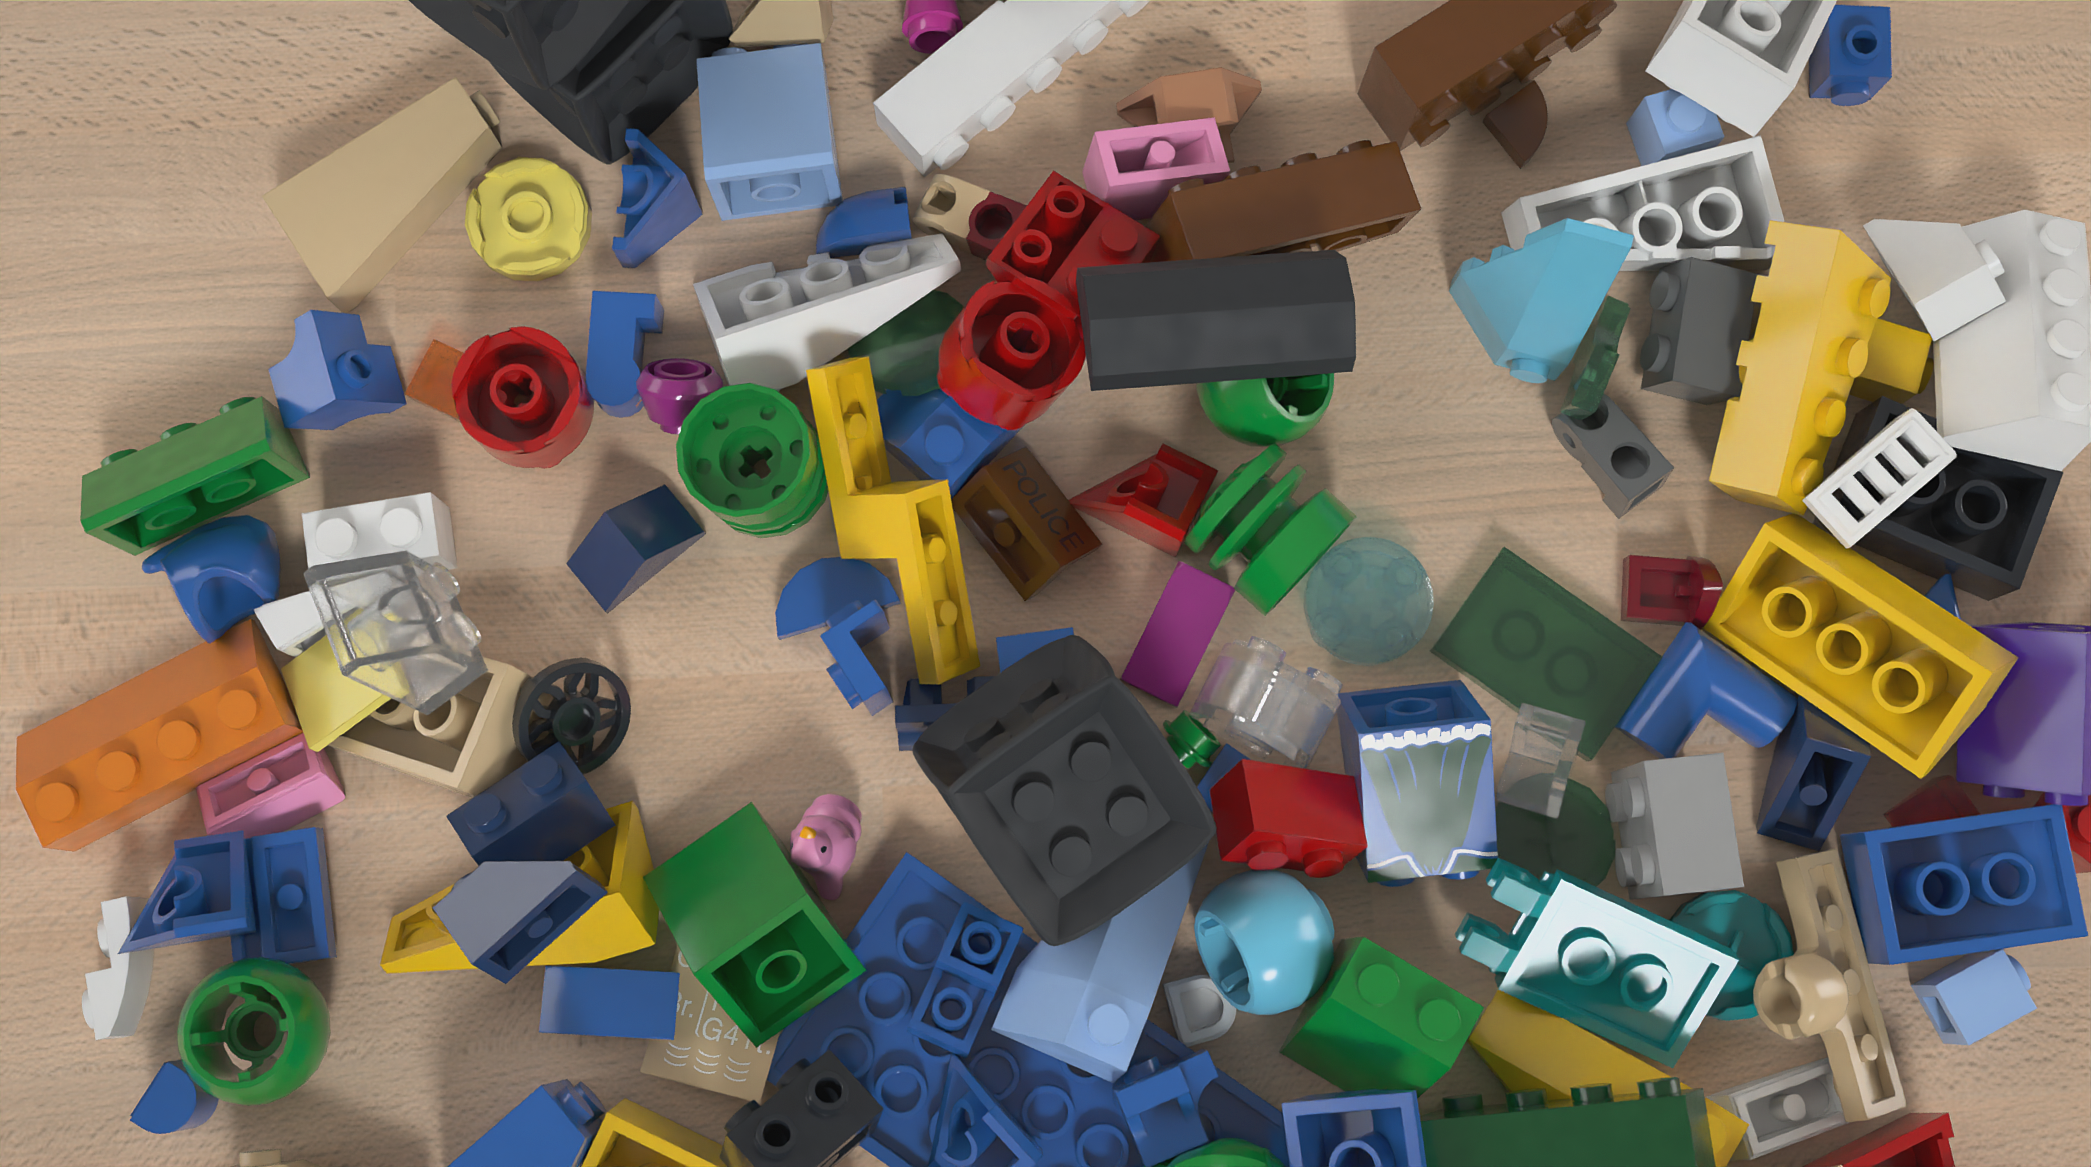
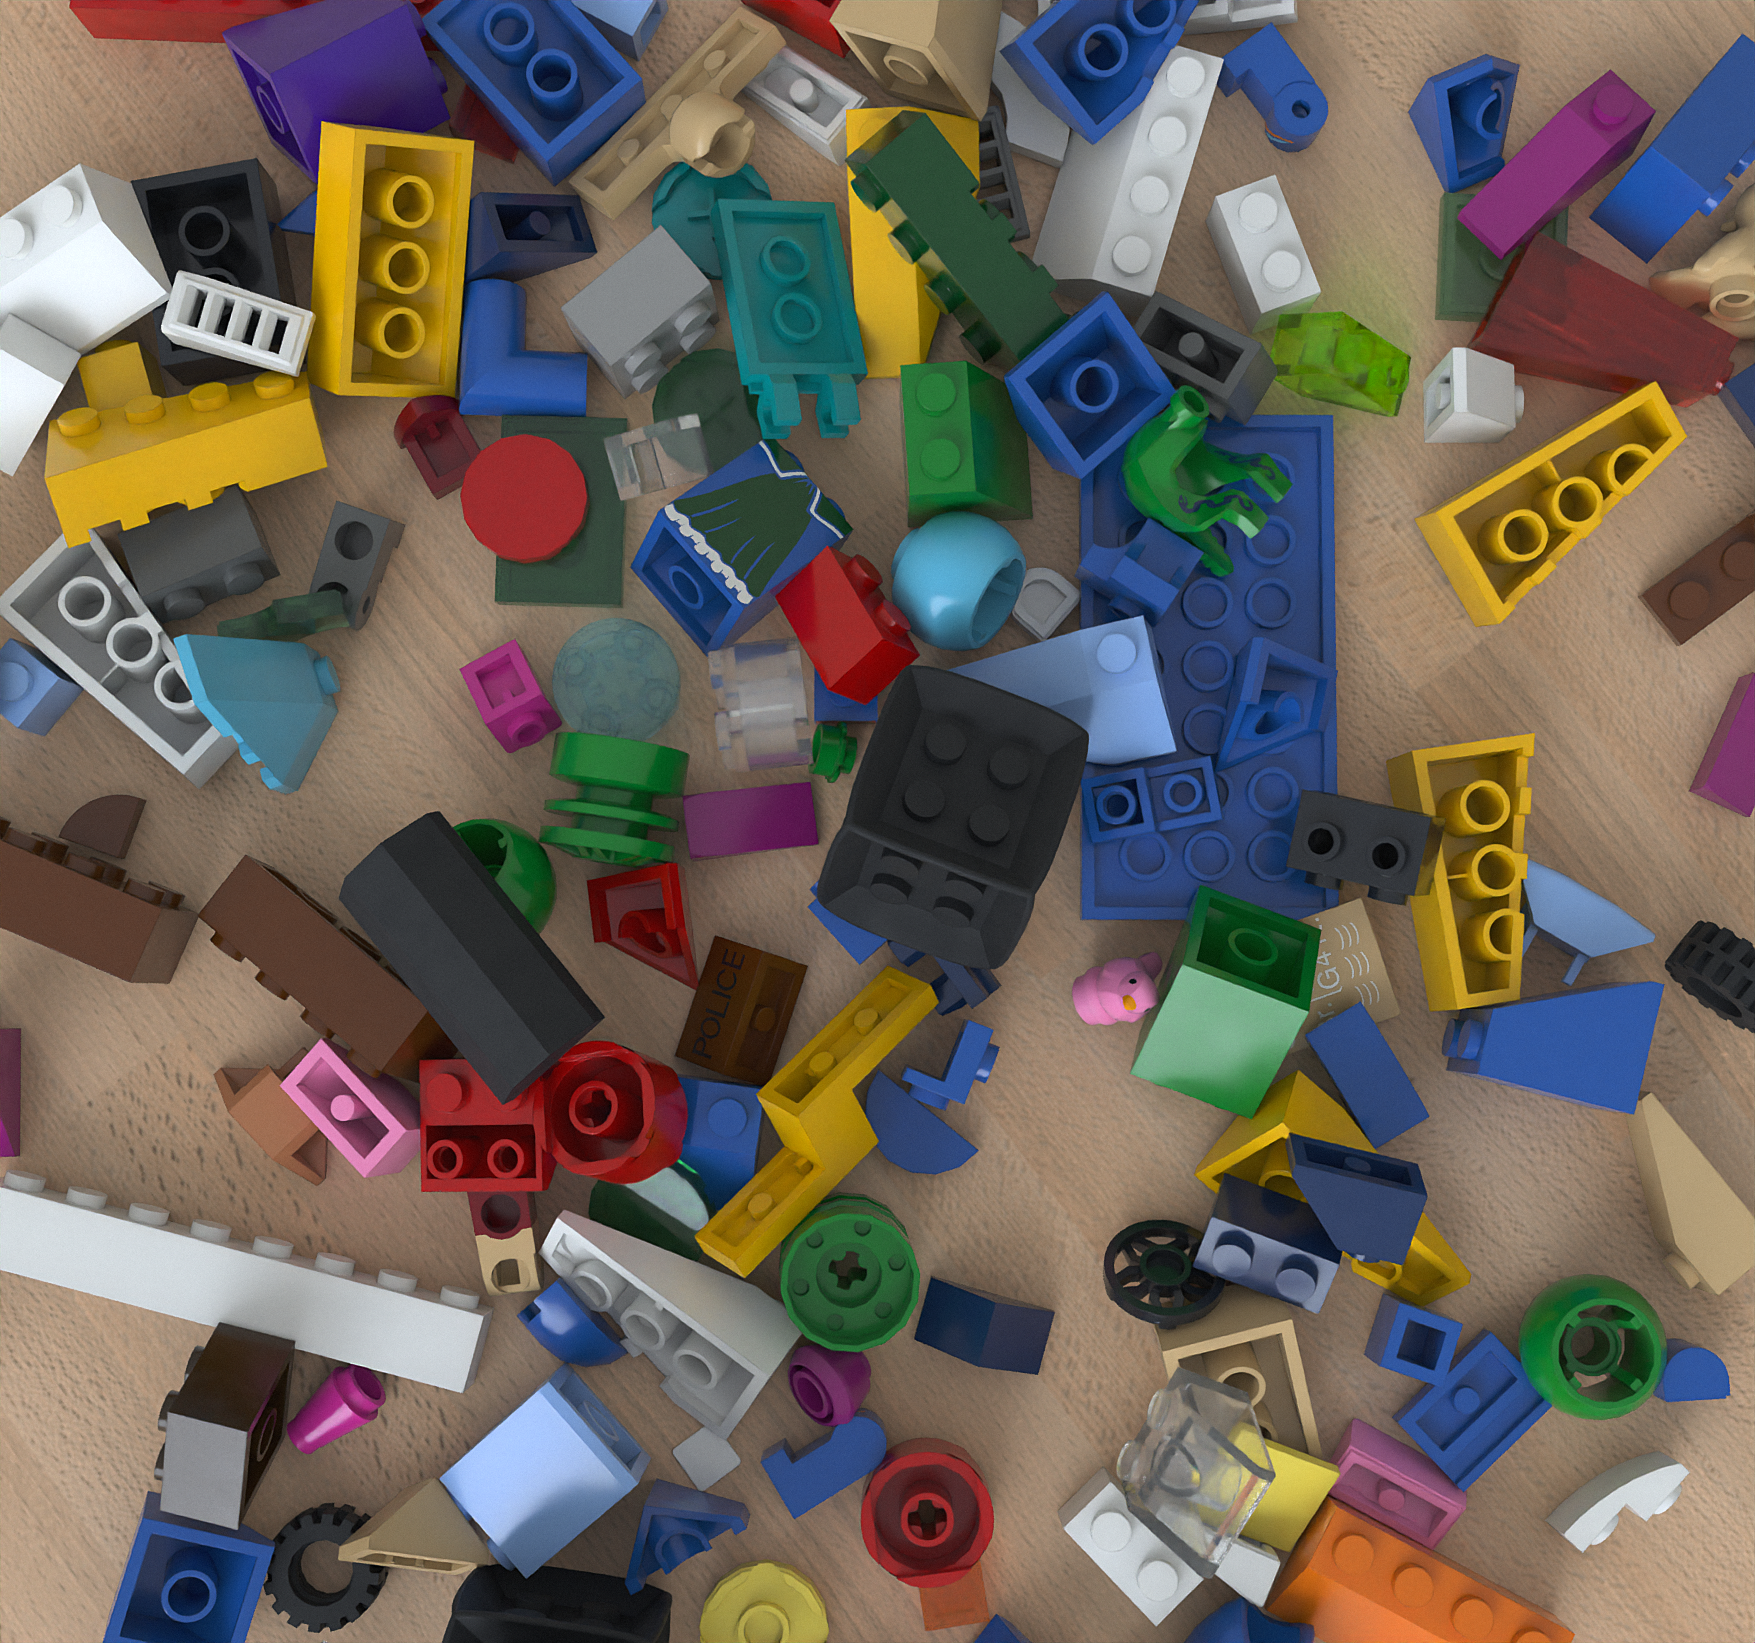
camera: 120 degrees left, 5 degrees up
blue slope [118,831,256,954] -> none
none -> dark pink bracket [459,639,562,753]
none -> red tile [460,434,590,564]
none -> white sticker [673,1426,741,1491]
none -> blue brick [1364,1293,1463,1388]

